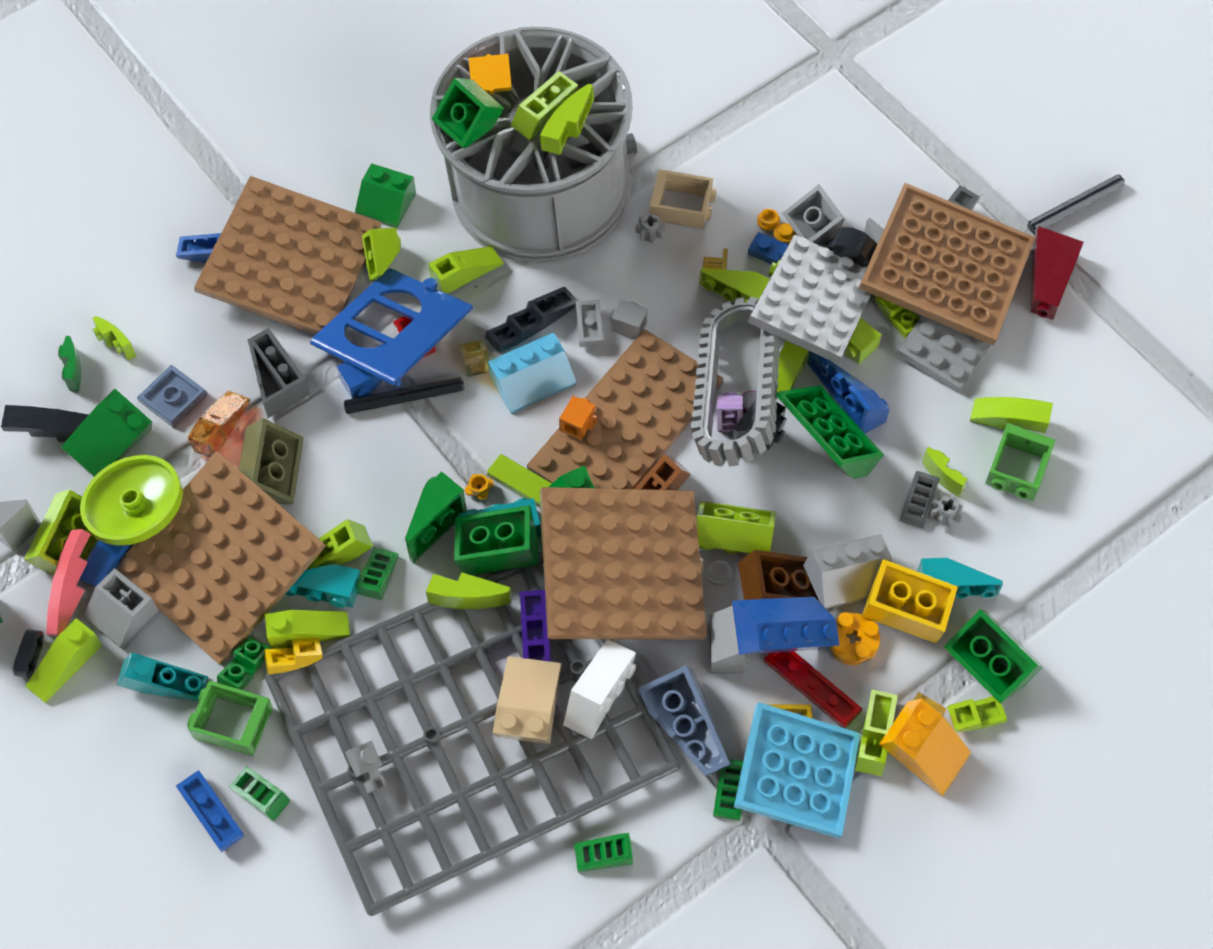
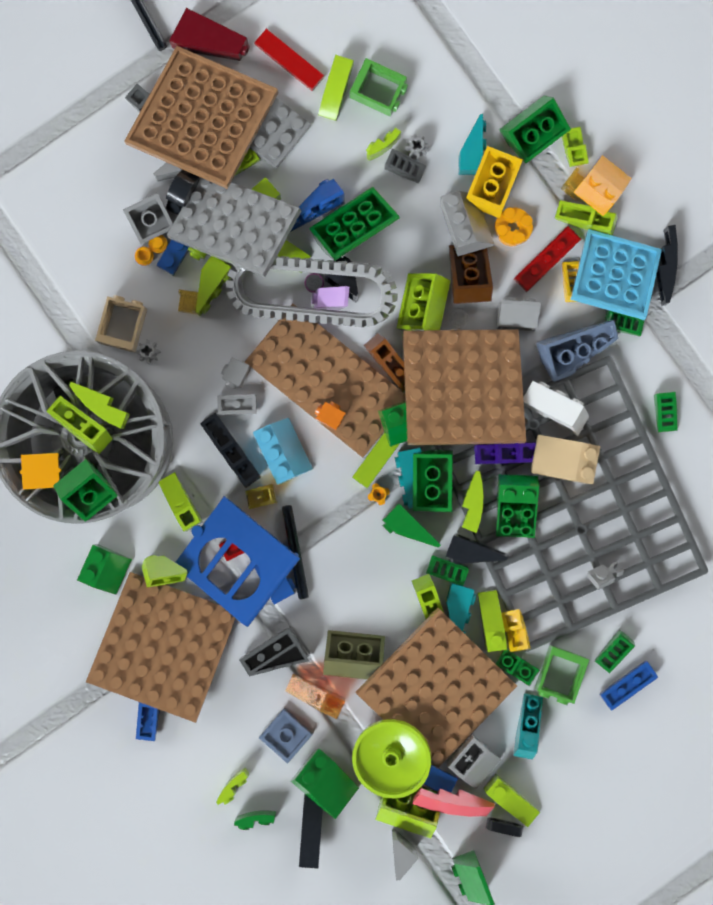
camera: 90 degrees left, 25 degrees up
blue slope [732,597,840,655] -> none
none -> red tile [254,28,324,91]
none -> black slope [445,533,510,565]
none -> green slope [496,474,539,538]
none -> black slope [656,225,678,306]

